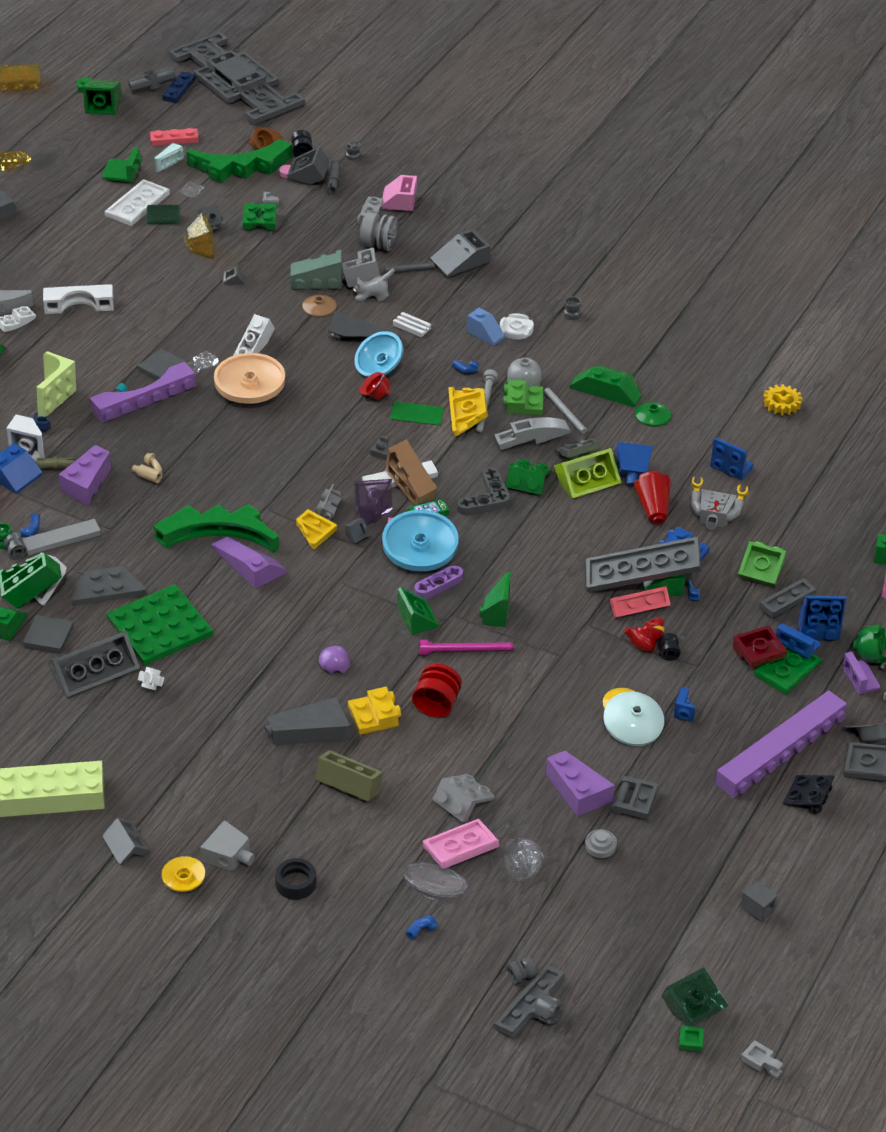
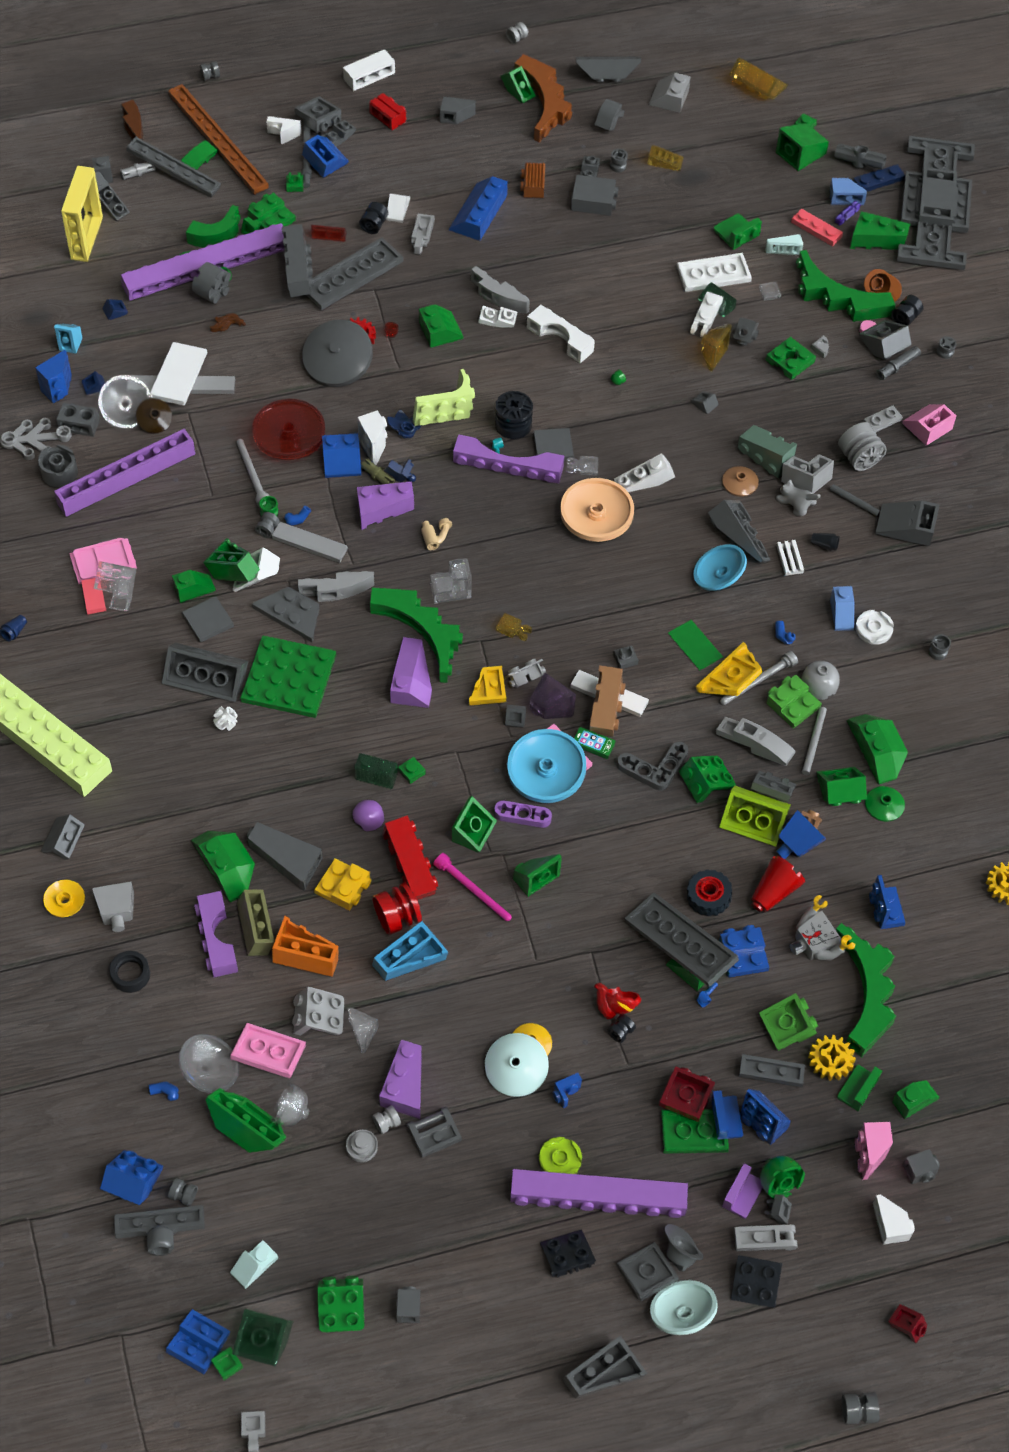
camera: 45 degrees right, 15 degrees up
red piece [360,372,391,400] -> none
coral plate [610,586,671,618] -> none
none -> blue slope [100,1150,163,1205]
none -> blue slope [166,1309,230,1374]
none -> green wedge [191,831,255,903]
none -> medium lavender arch [194,891,238,977]
none -> green wedge [206,1088,286,1153]
none -> light aqua slope [230,1240,278,1289]
none -> orange wedge [272,916,339,977]
none -> light grey slope [298,571,374,602]
none -> green bracket [318,1276,364,1332]
none -> clear slope [347,1007,379,1054]
none -> clear green brick [354,753,398,790]
none -> dark azure wedge [372,921,448,981]
none -> light grey wheel [372,1105,401,1134]
none -> red wedge [382,815,438,900]
none -> dark blue piece [384,459,416,483]
none -> green plate [398,757,426,784]
none -> clear brick [430,558,472,604]
none -> black wheel [495,391,533,439]
none -> clear yellow plate [496,613,532,641]
none -> lime tile [539,1137,582,1174]
none -> green hinge [611,369,626,385]
none -> black wheel [687,869,732,916]
none -> white hinge [690,292,723,338]
none -> yellow gear [808,1035,856,1081]
none -> black cone [811,533,840,551]
none -> green slope [817,767,867,806]
none -> medium blue slope [830,178,867,205]
none -> dark purple axle [834,201,861,225]
none -> green arch [836,923,896,1058]
none -> green panel [837,1065,882,1112]
none -> green wedge [850,211,910,250]

